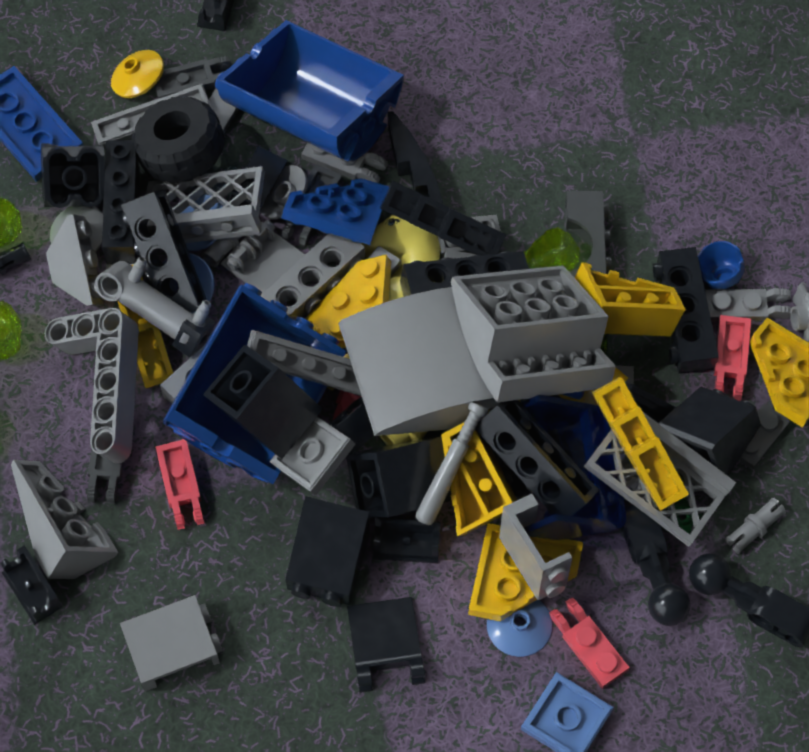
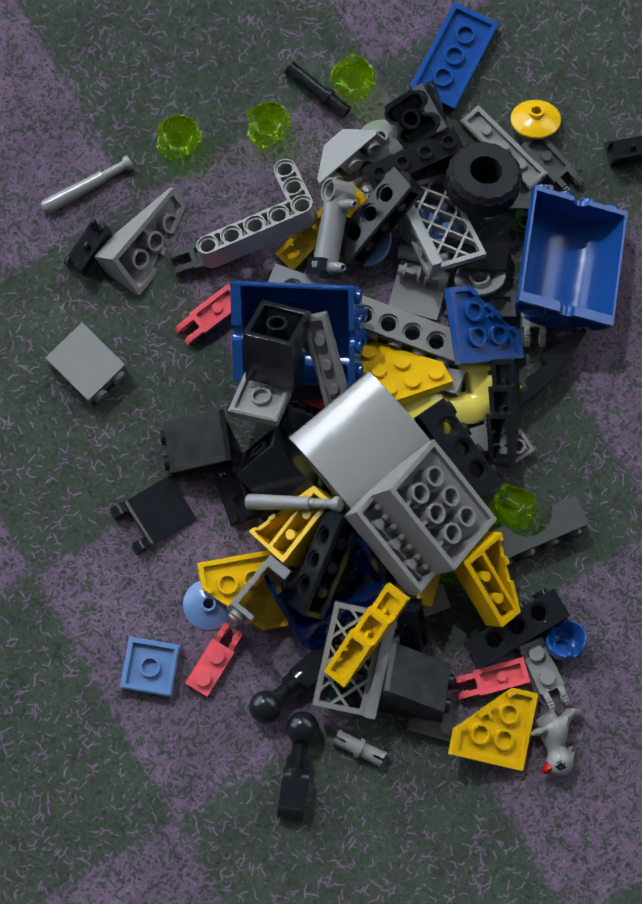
camera: 65 degrees right, 15 degrees up
none -> dark green plate [510,209,528,235]

